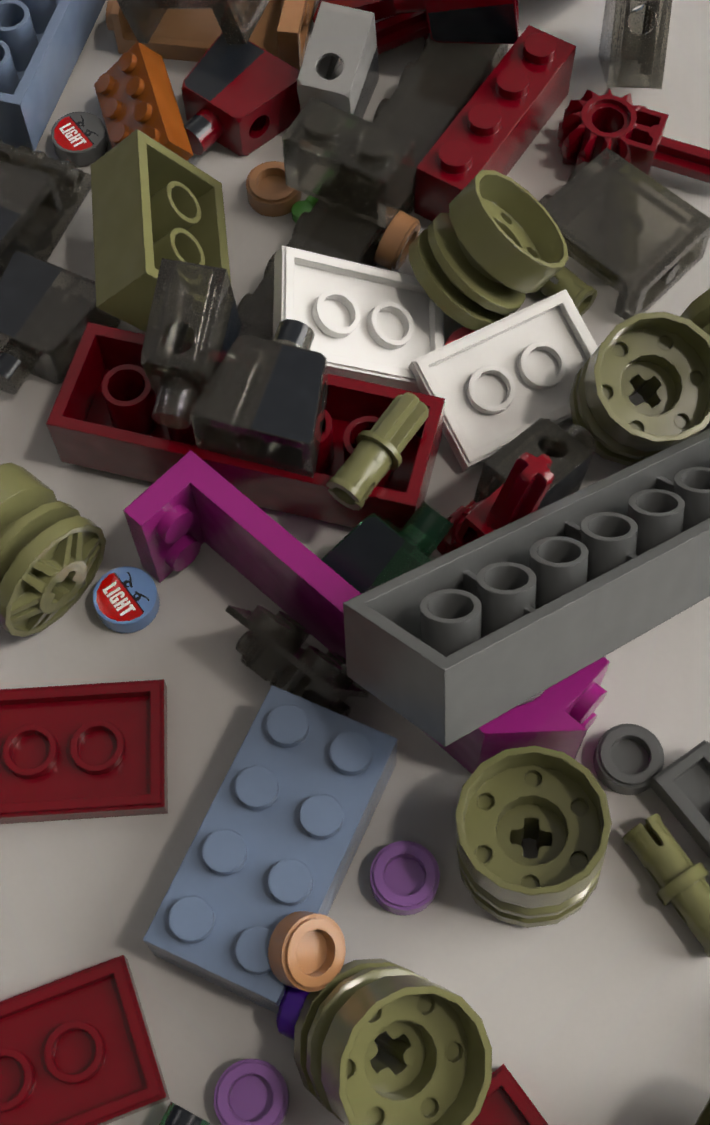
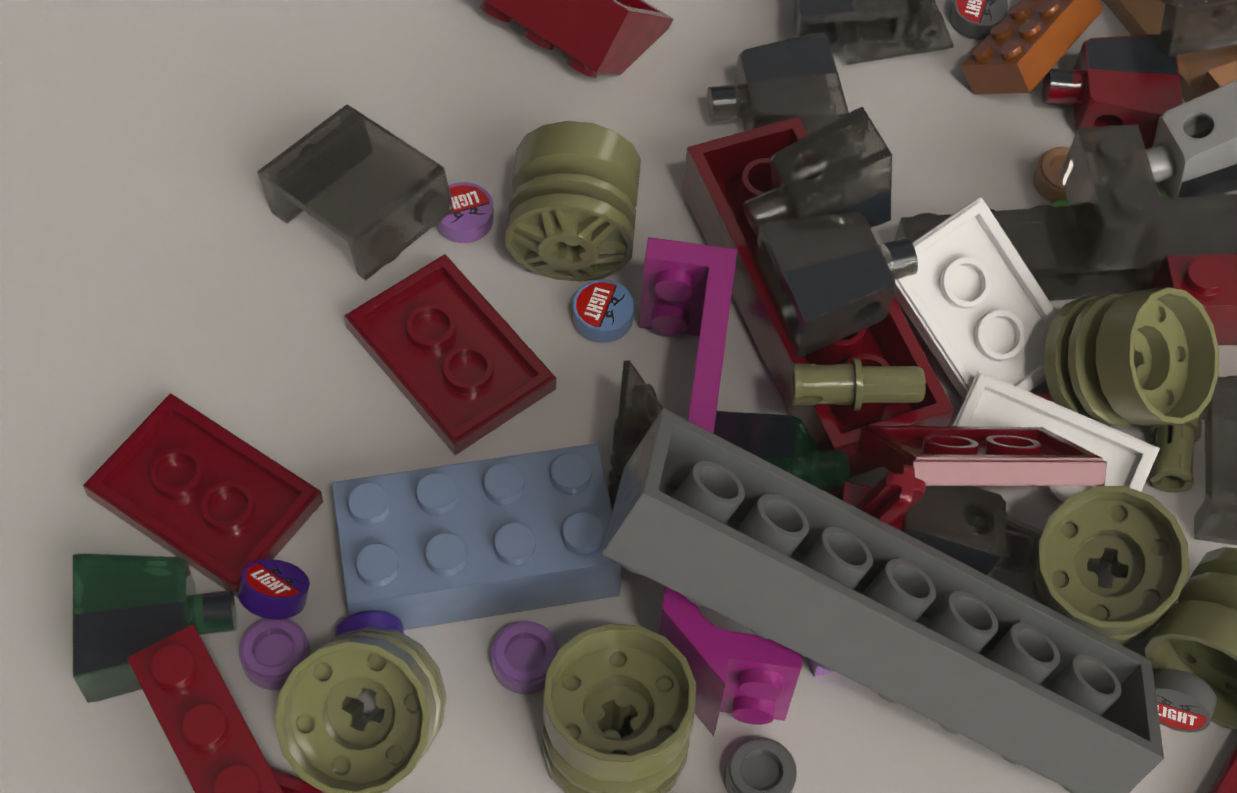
camera: 50 degrees right, 5 degrees down
olive brick [90,129,233,345] -> none
medium nougat tile [268,911,346,992] -> none
medium nougat tile [374,211,421,271] -> none
none -> dark purple tile [238,559,310,620]
none -> dark red tile [859,426,1107,486]

